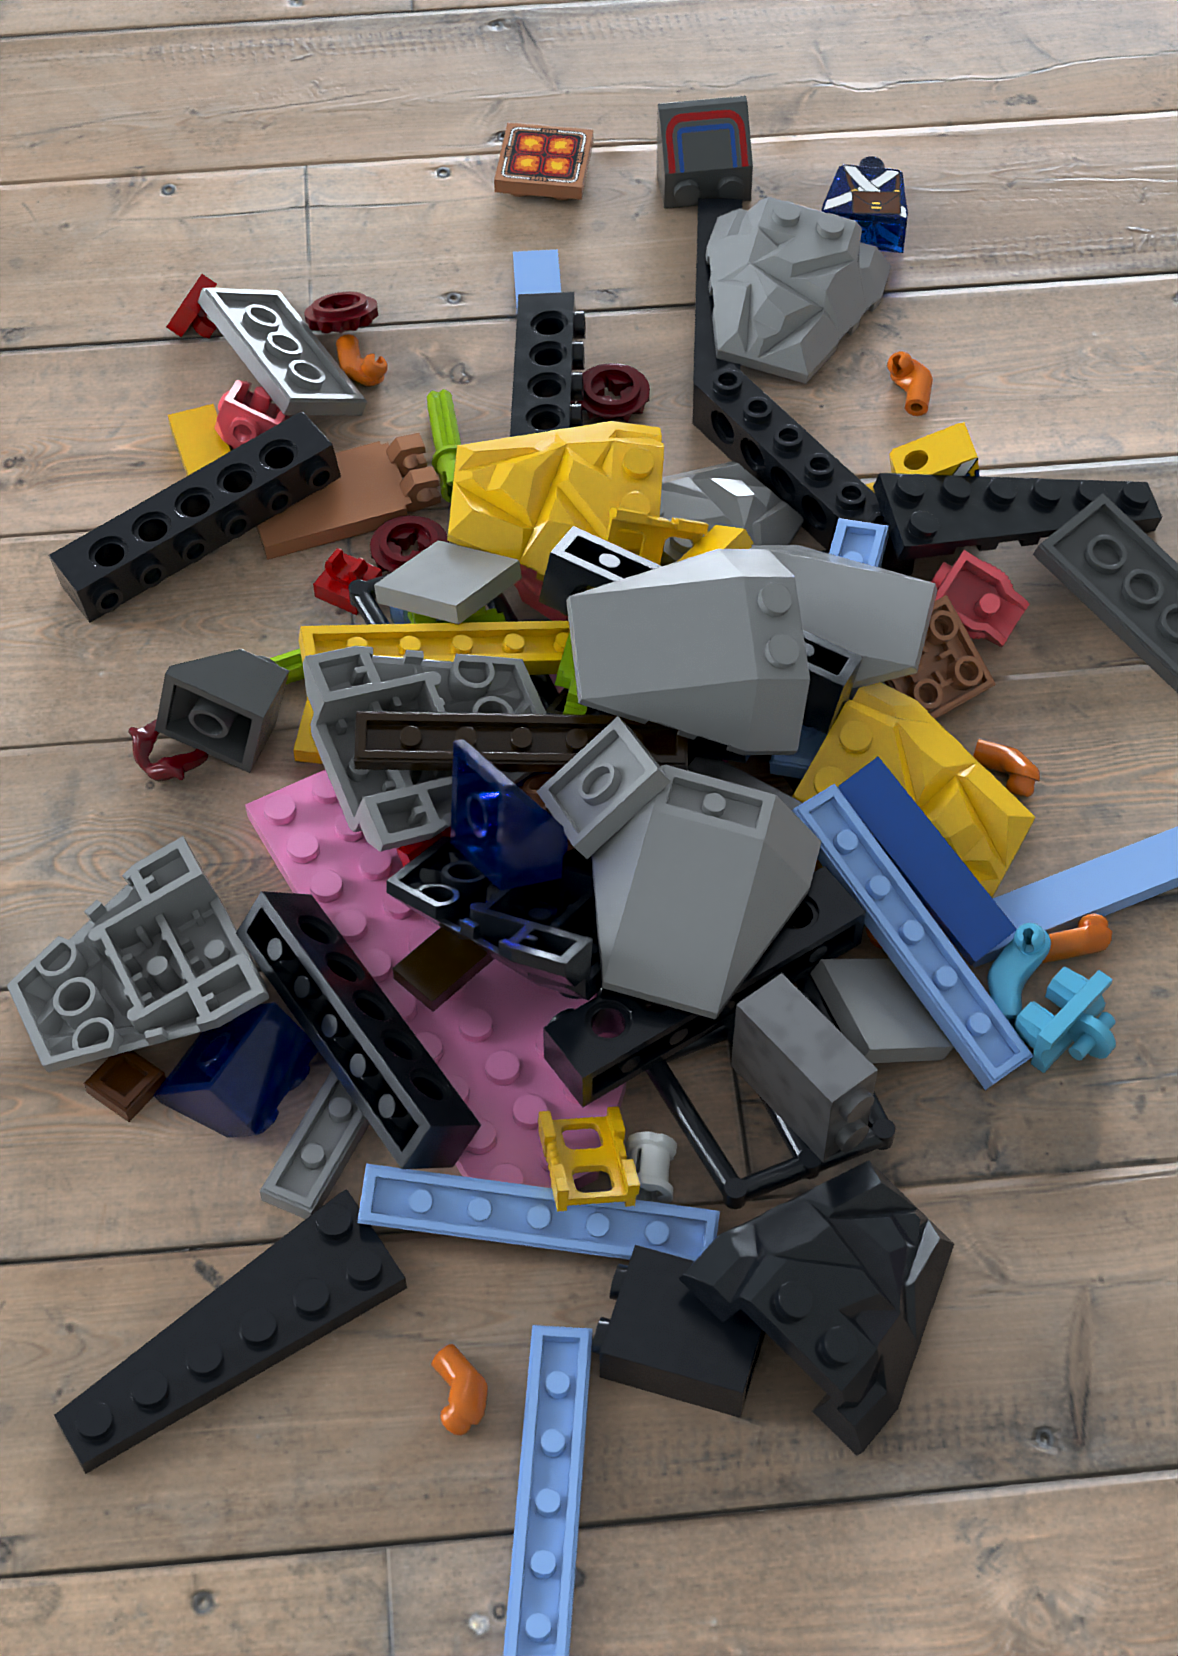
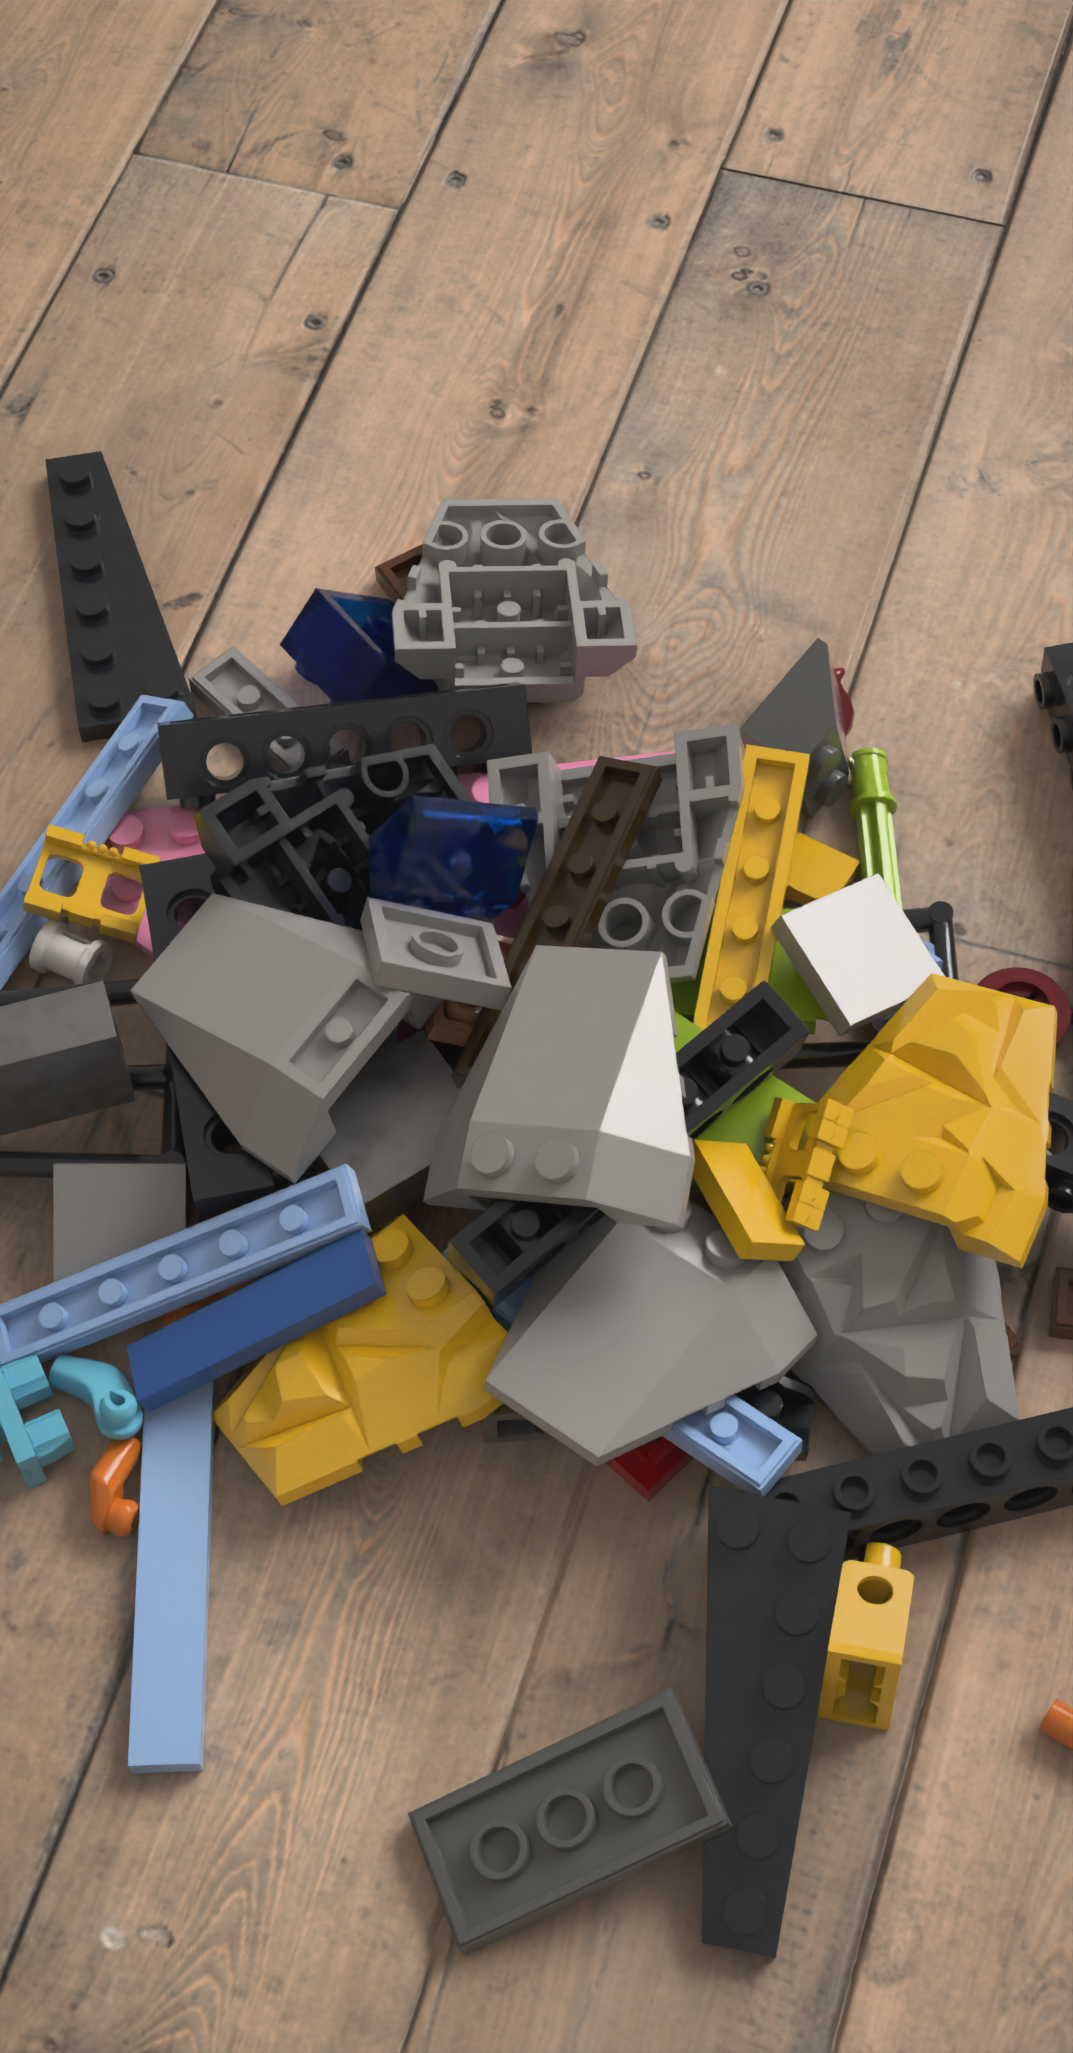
camera: 115 degrees right, 5 degrees up
red tile [313,548,382,615] -> none
nougat tile [884,595,996,719] -> none
coral hand [930,550,1030,648] -> none
orange arm [973,739,1040,797] -> none

